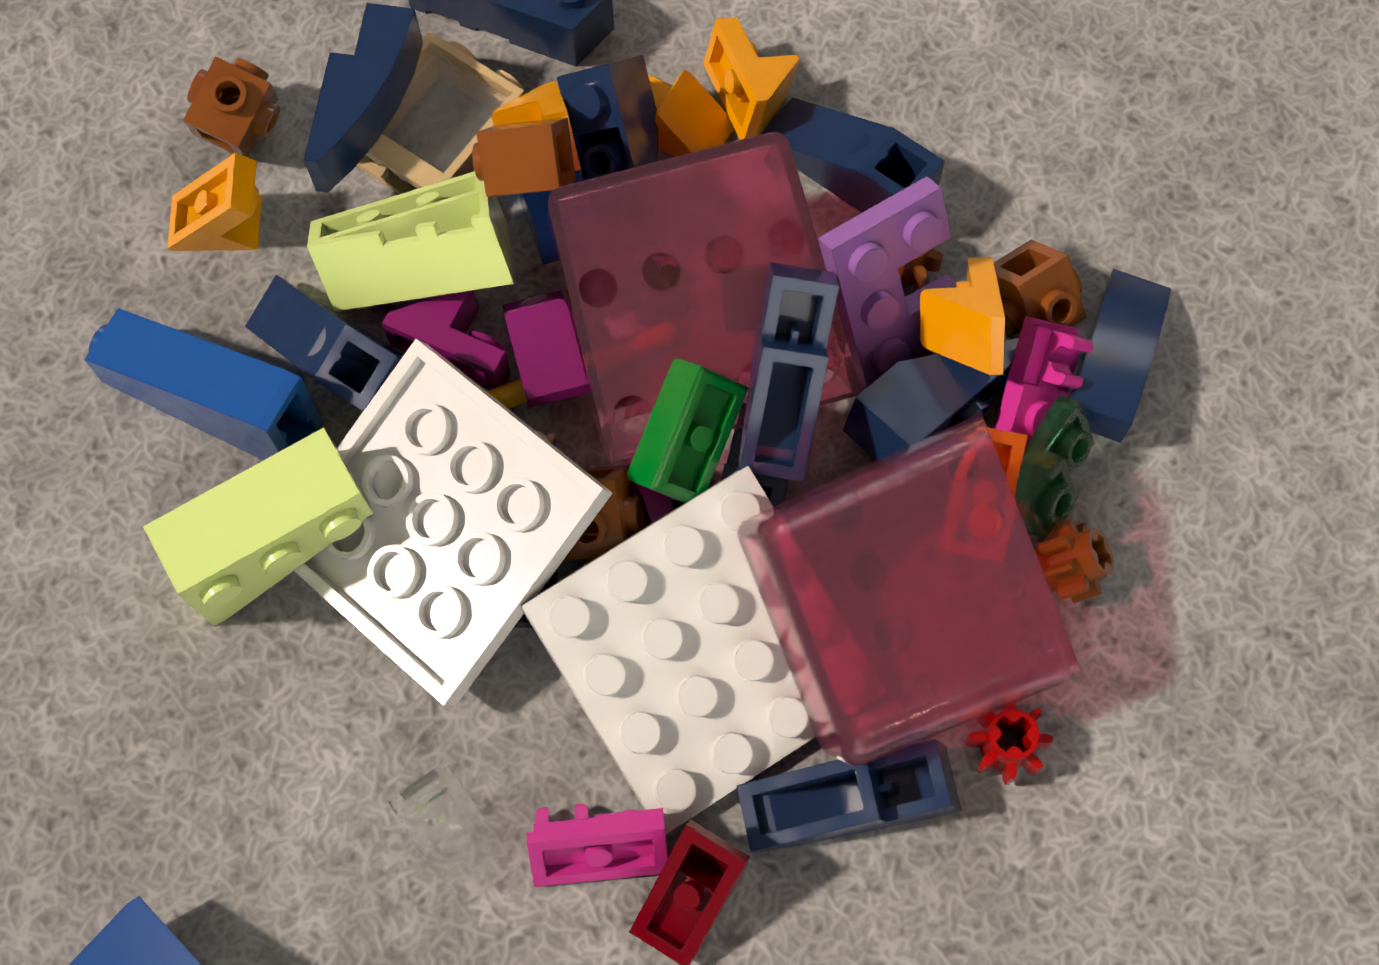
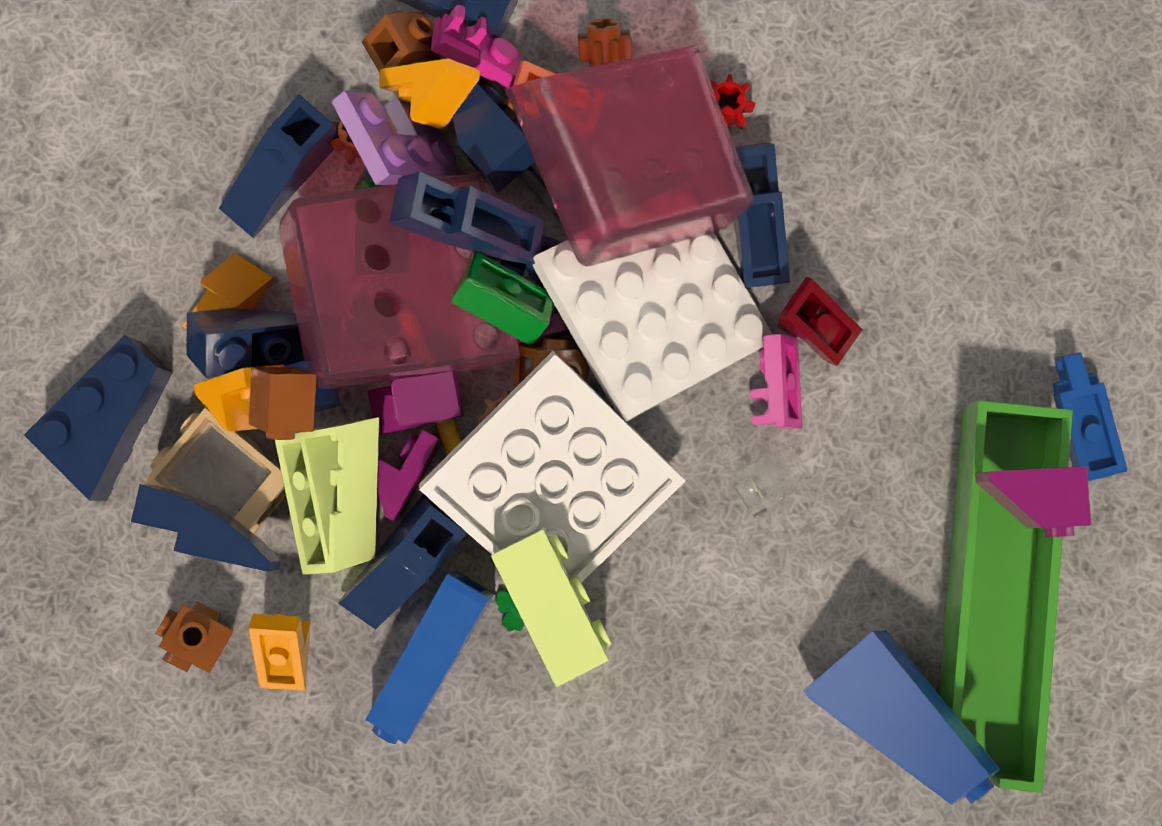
camera: 85 degrees left, 15 degrees up
light orange slope [703,17,800,145] -> none
clear green slope [1015,394,1095,543] -> none

